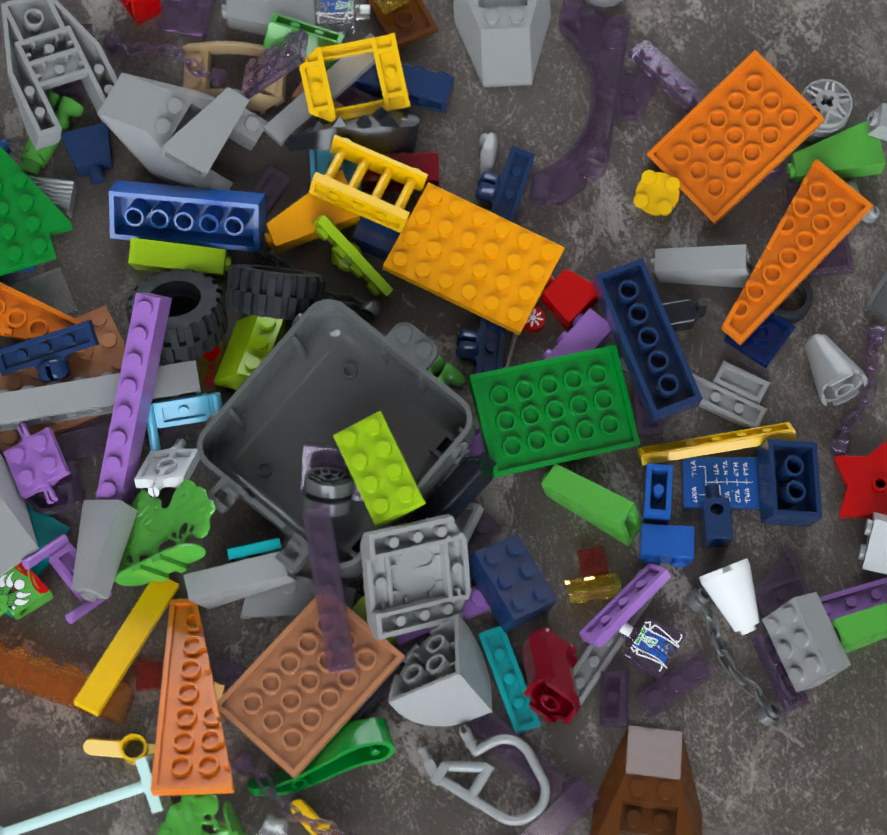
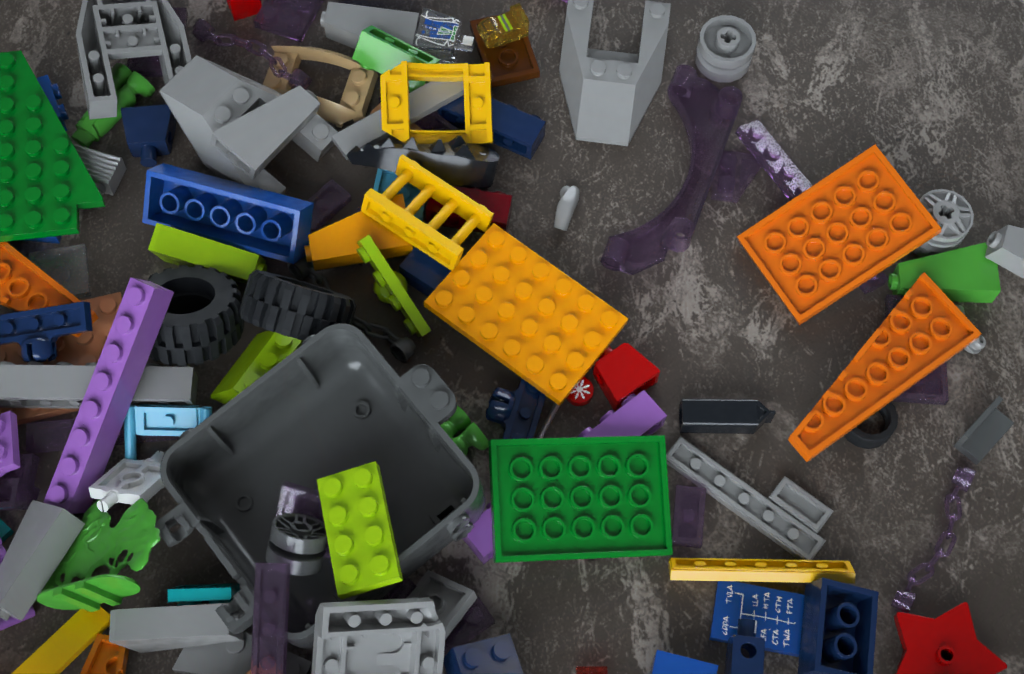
camera: 10 degrees right, 5 degrees down
clear yellow tile [198,342,227,394] -> none
clear purple plate [242,29,308,99] -> none
black piece [420,452,497,520] -> none
dark blue plate [475,146,535,222] -> none
bright green slope [541,464,642,547] -> none
dark blue brick [592,258,703,424] -> none
yellow piece [633,170,681,216] -> none
blue brick [642,463,673,525] -> none
light grey slope [651,244,754,288] -> none
clear blue plate [724,312,795,369] -> none
light grey cone [805,334,868,406] -> none

